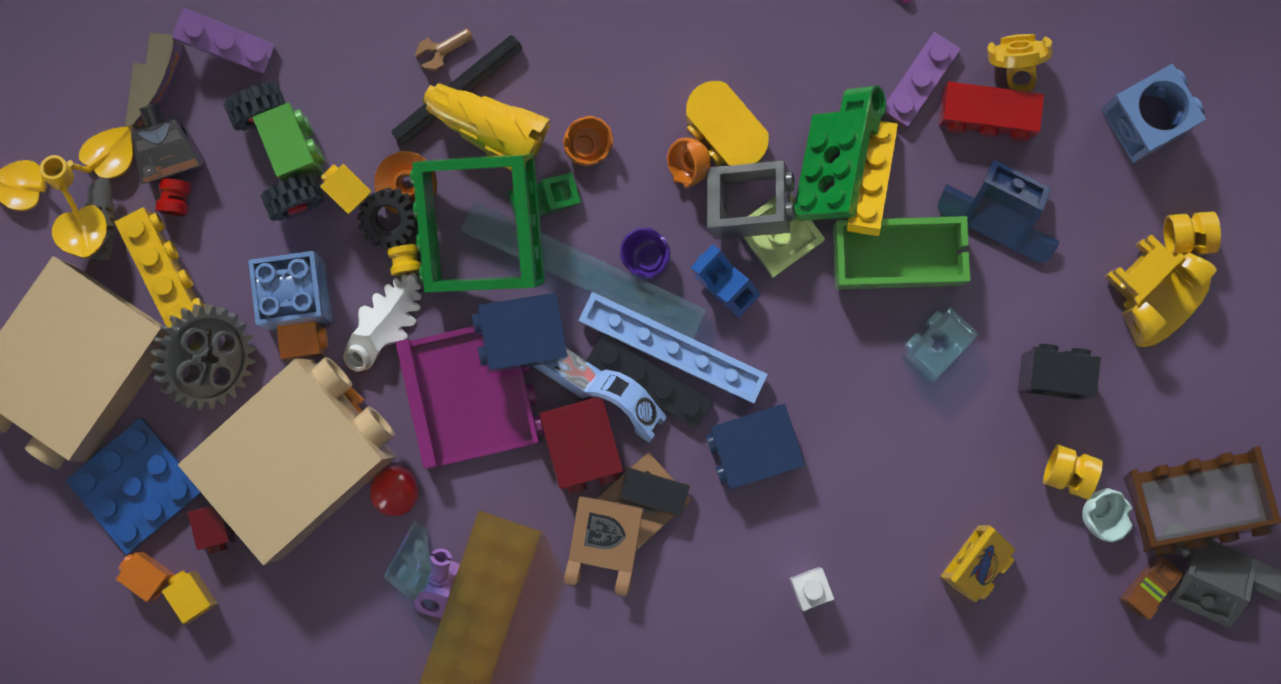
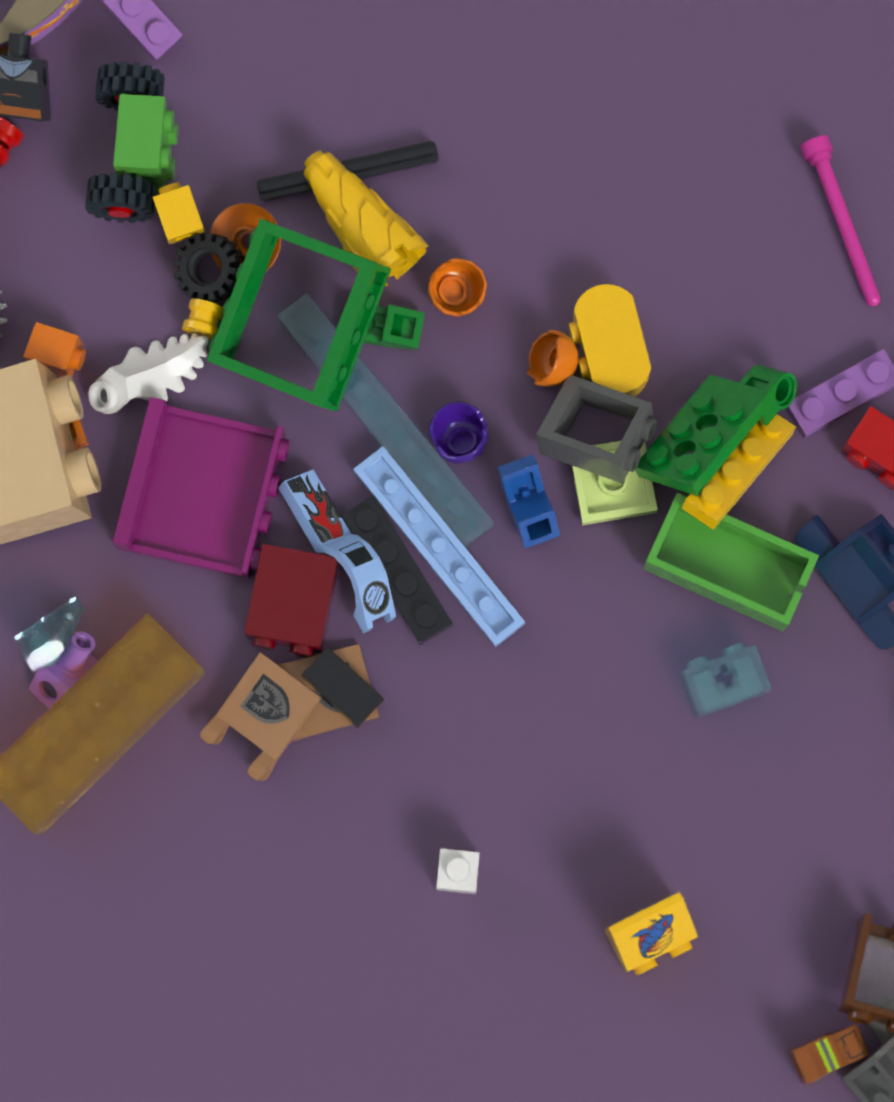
camera: 25 degrees right, 5 degrees down
medium blue brick [248,251,333,331] -> none
red hair [370,465,419,517] -> none
medium nougat bar [415,29,473,72] -> none
dark blue brick [471,292,568,374] -> none
dark blue brick [706,403,805,490] -> none
black brick [1018,344,1101,400] -> none
yellow wheel [1043,444,1103,499] -> none
light aqua hair [1082,488,1133,543] -> none

